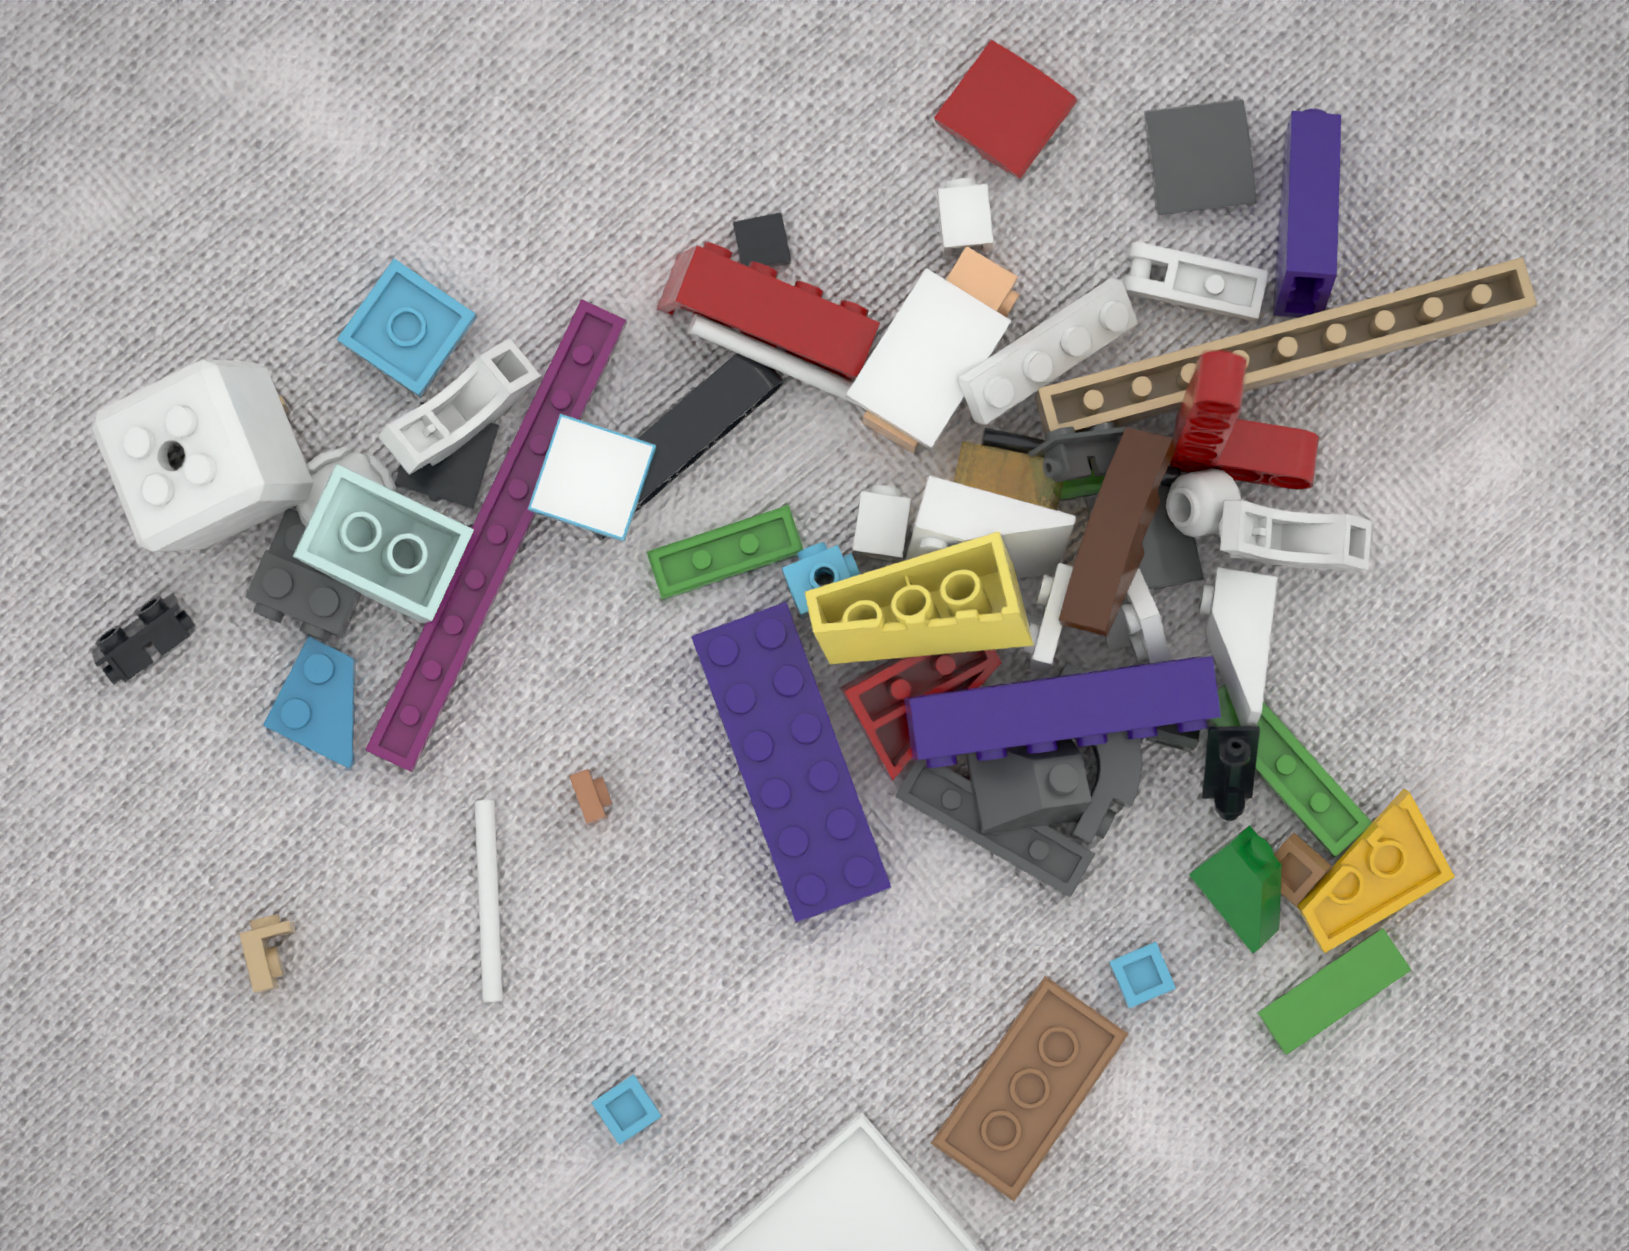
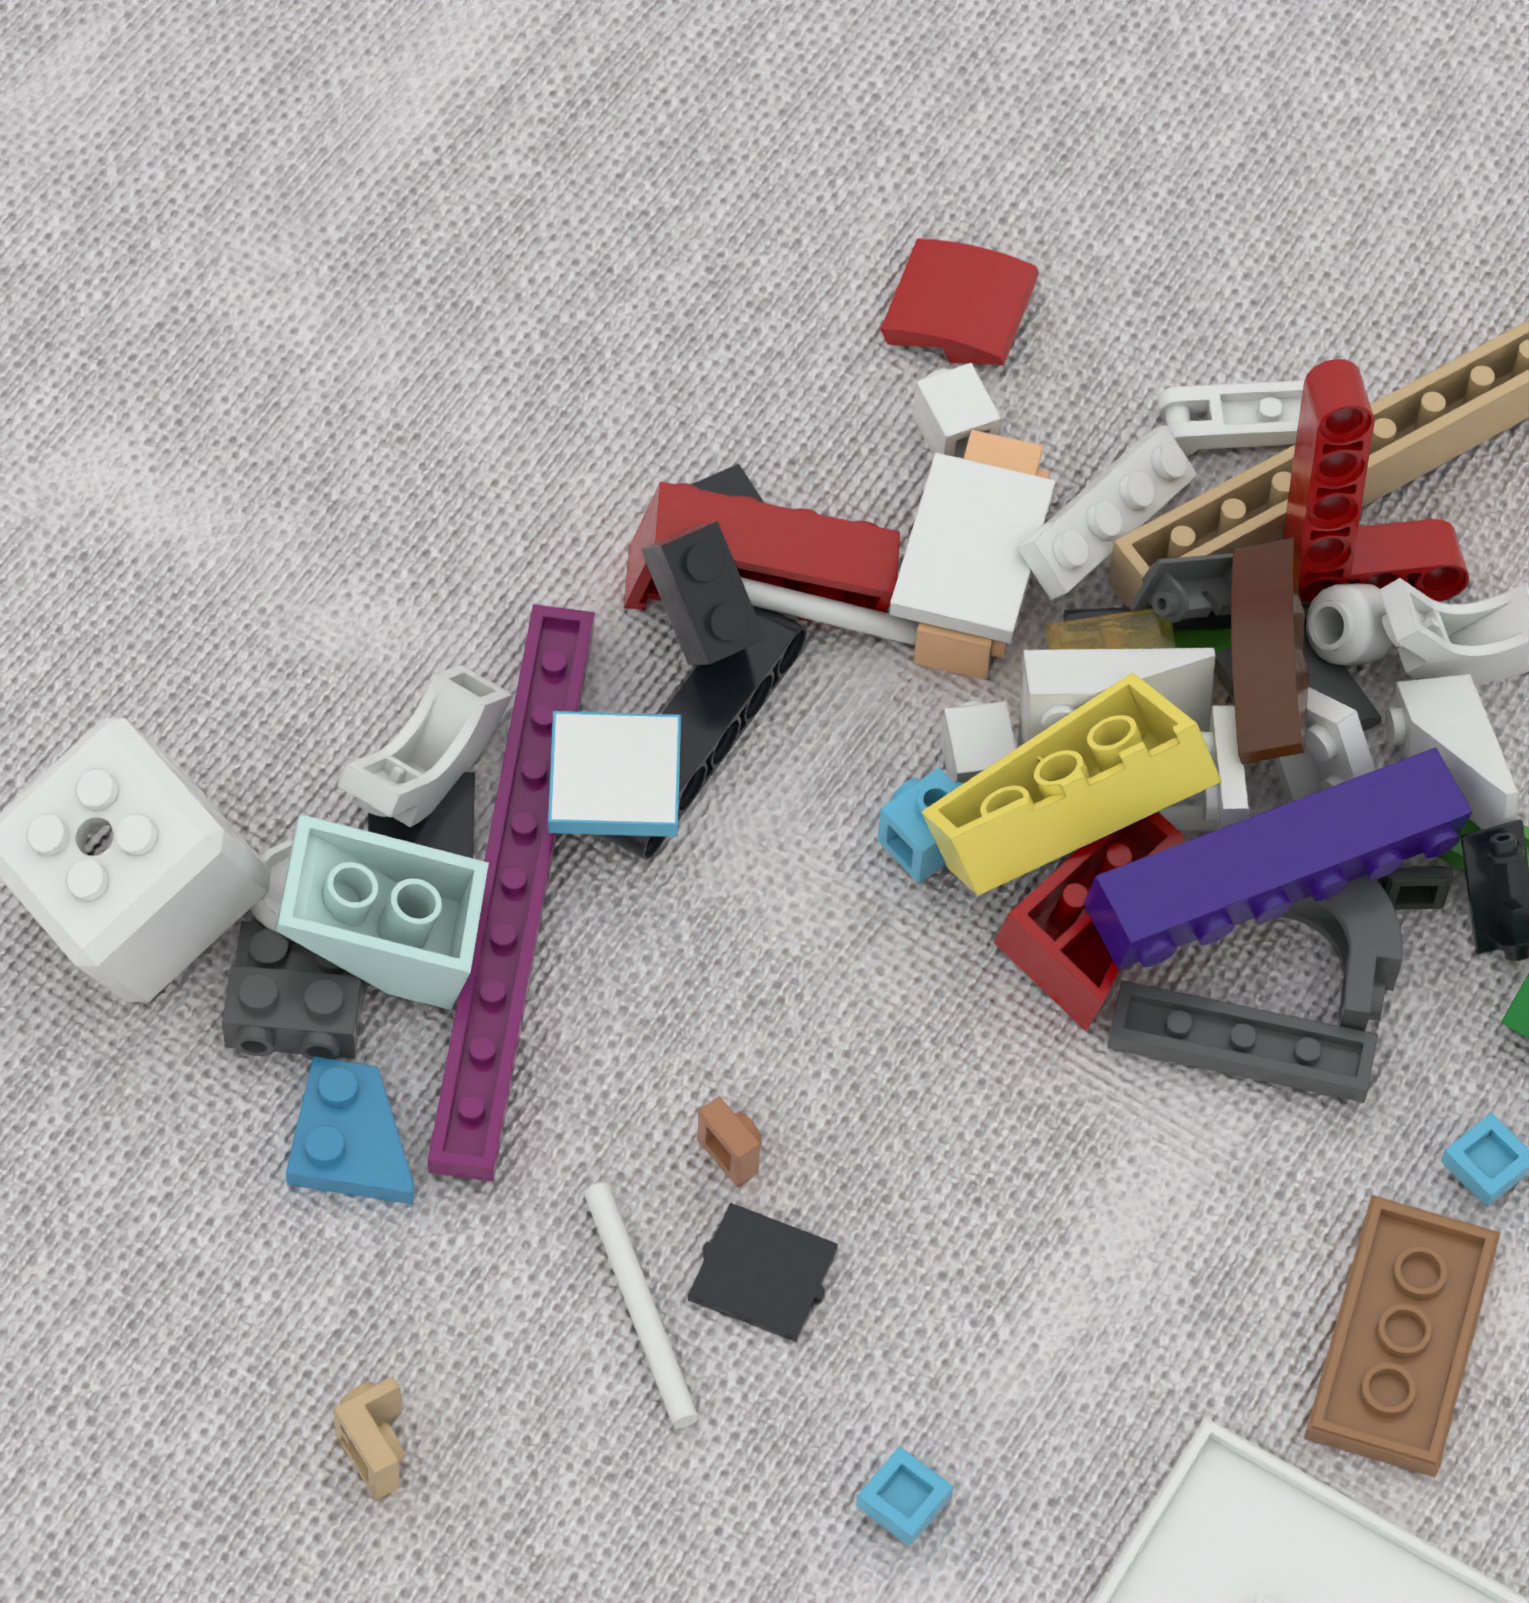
camera: 20 degrees left, 25 degrees down
black hinge [92,593,196,685] -> none
medium azure plate [337,258,477,398] -> none
bright green tile [646,505,803,601] -> none
dark purple brick [691,602,891,923] -> none
dark grey slope [965,739,1092,834] -> none
dark grey slope [1144,99,1257,215] -> none
dark purple slope [1273,109,1341,318] -> none
none -> black brick [641,521,766,666]
none -> black piece [688,1203,838,1342]

